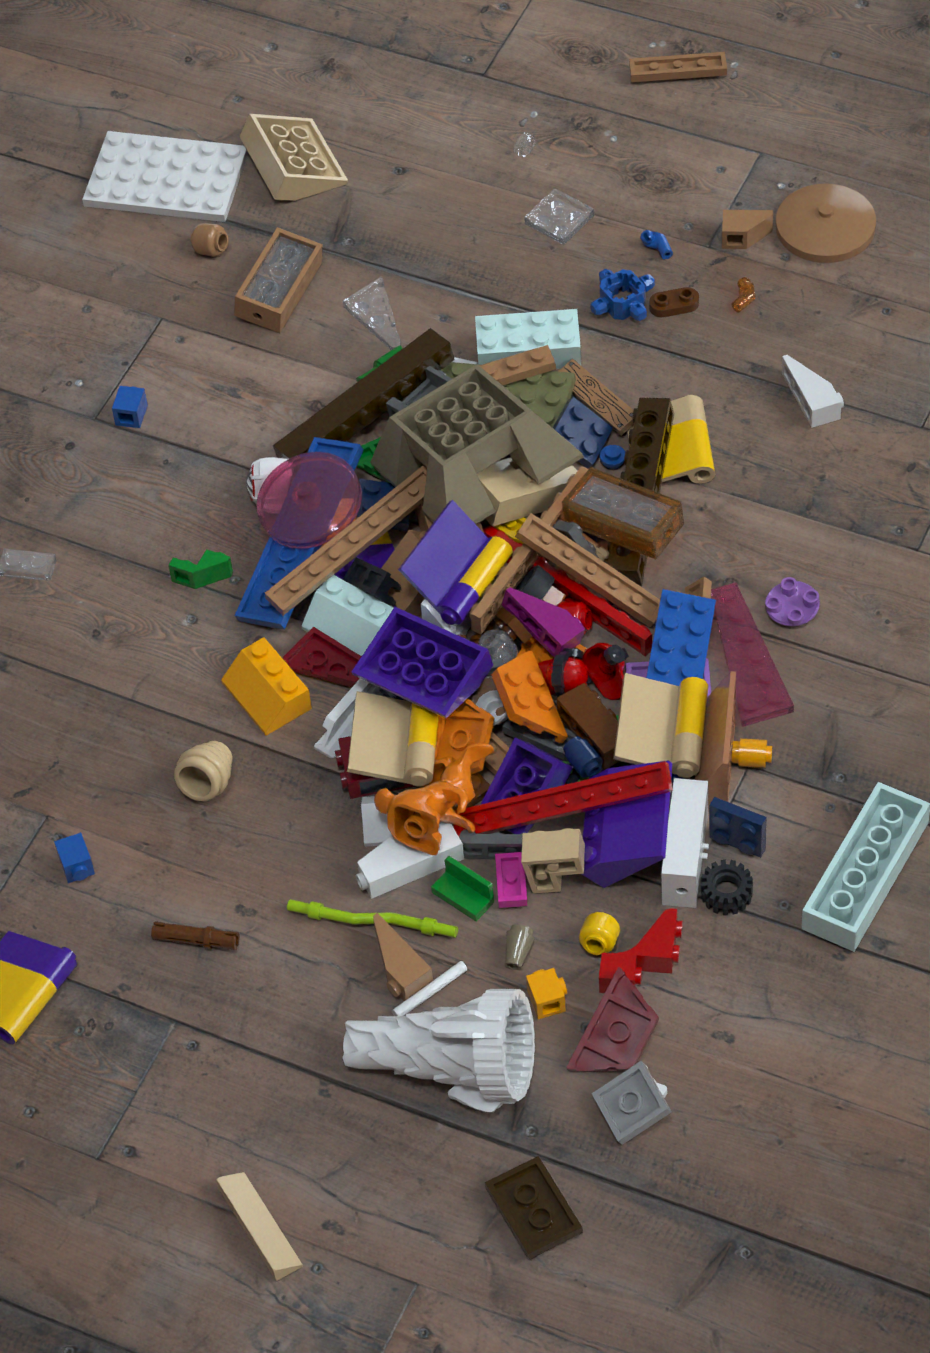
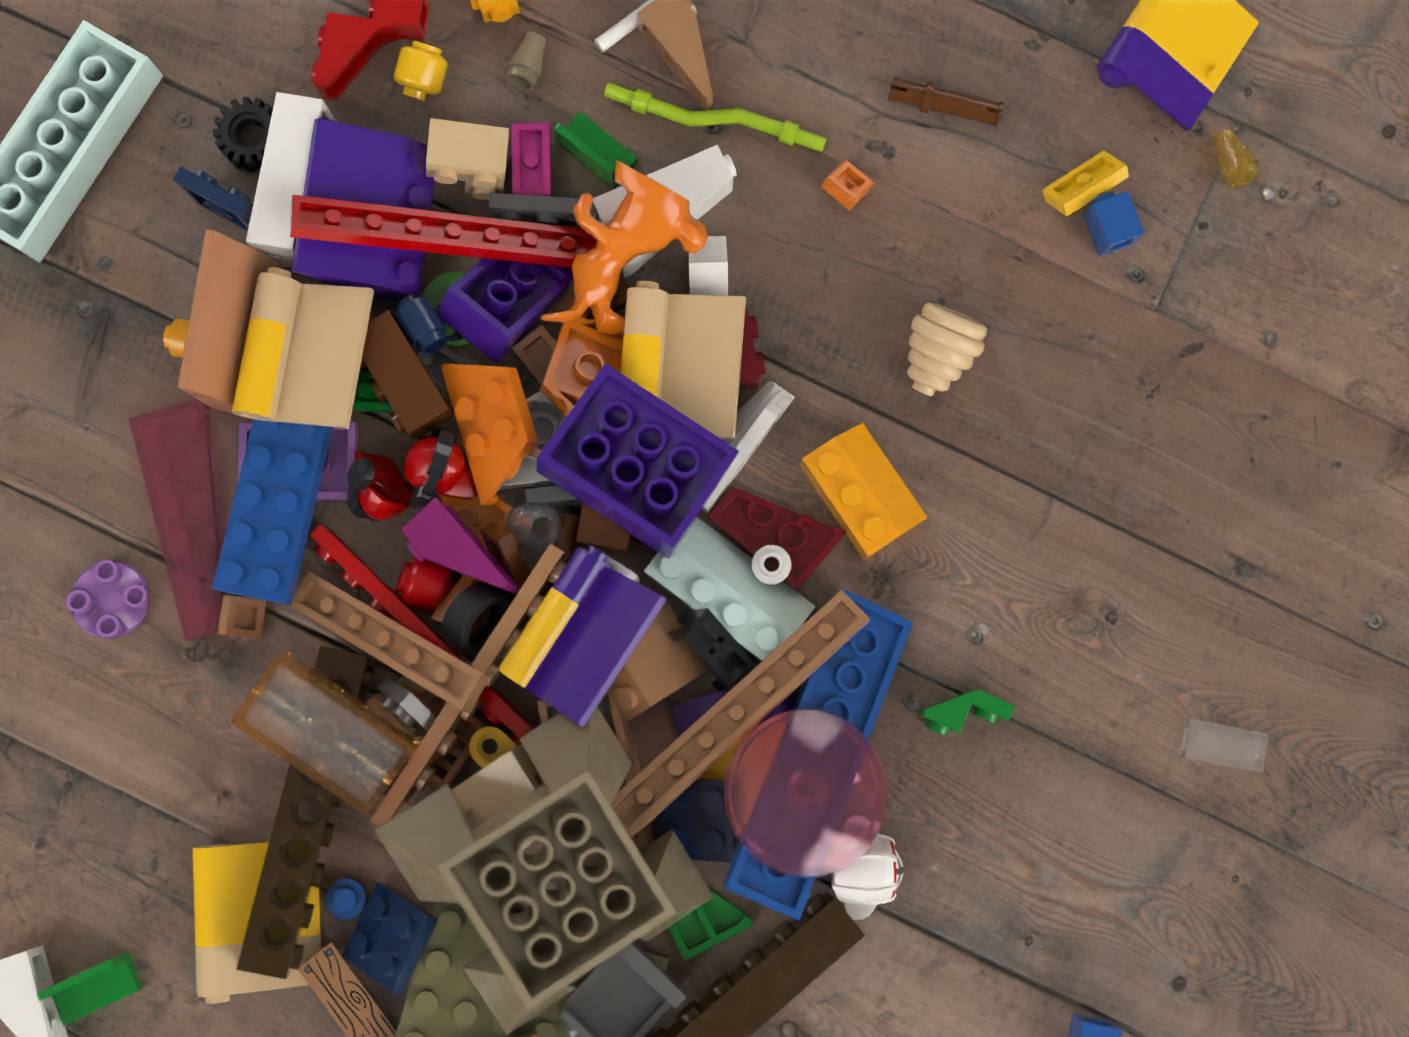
camera: 175 degrees right, 30 degrees up
none -> green panel [36,951,144,1026]
none -> white plate [752,545,791,585]
none -> orange tile [821,160,874,211]
none -> yellow plate [1042,151,1129,217]

